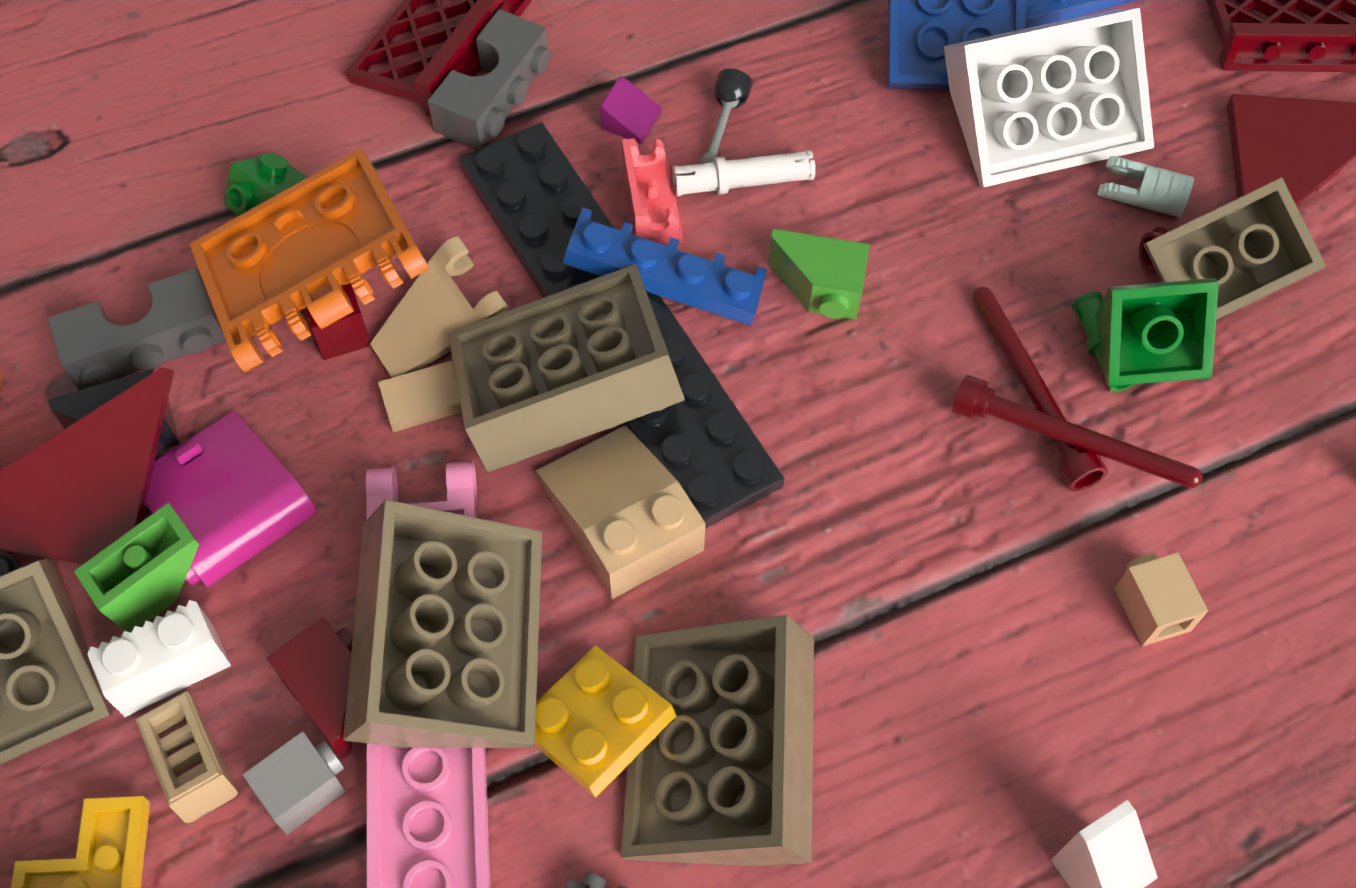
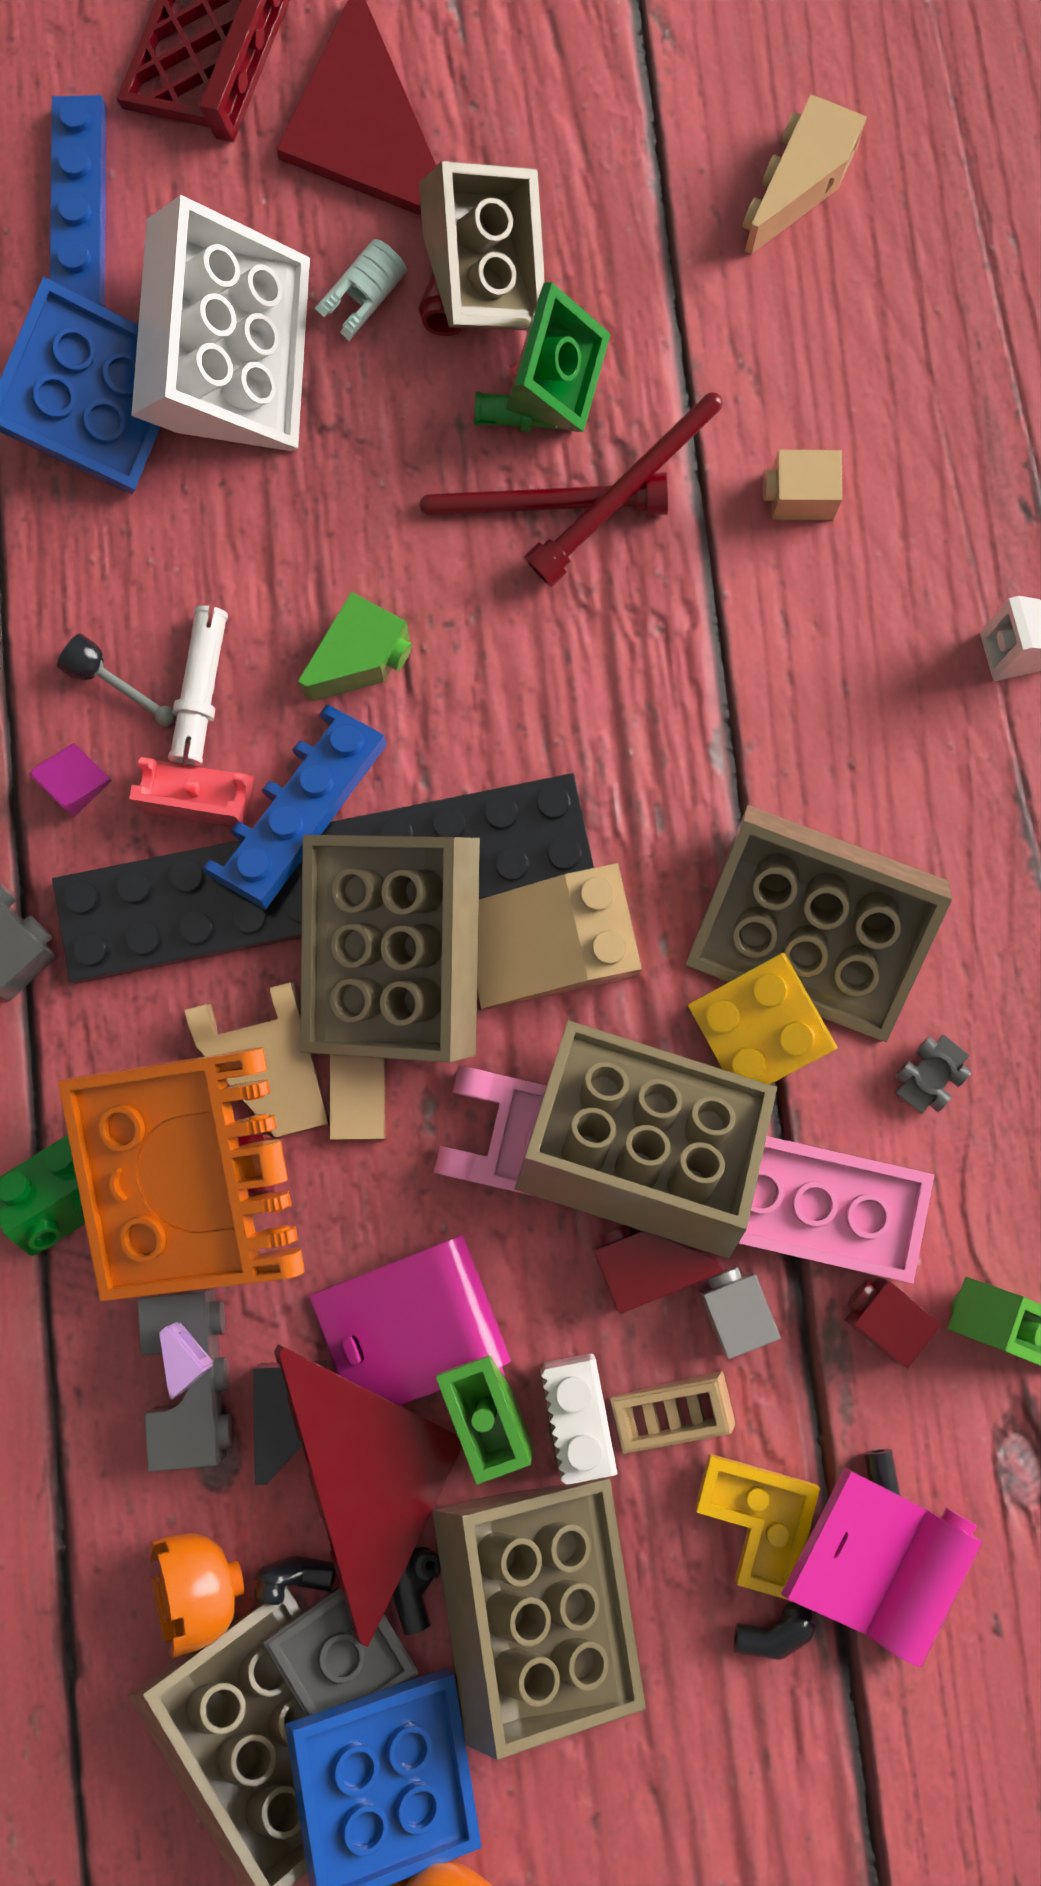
camera: 70 degrees left, 20 degrees up
none -> lavender slope [159,1322,213,1400]

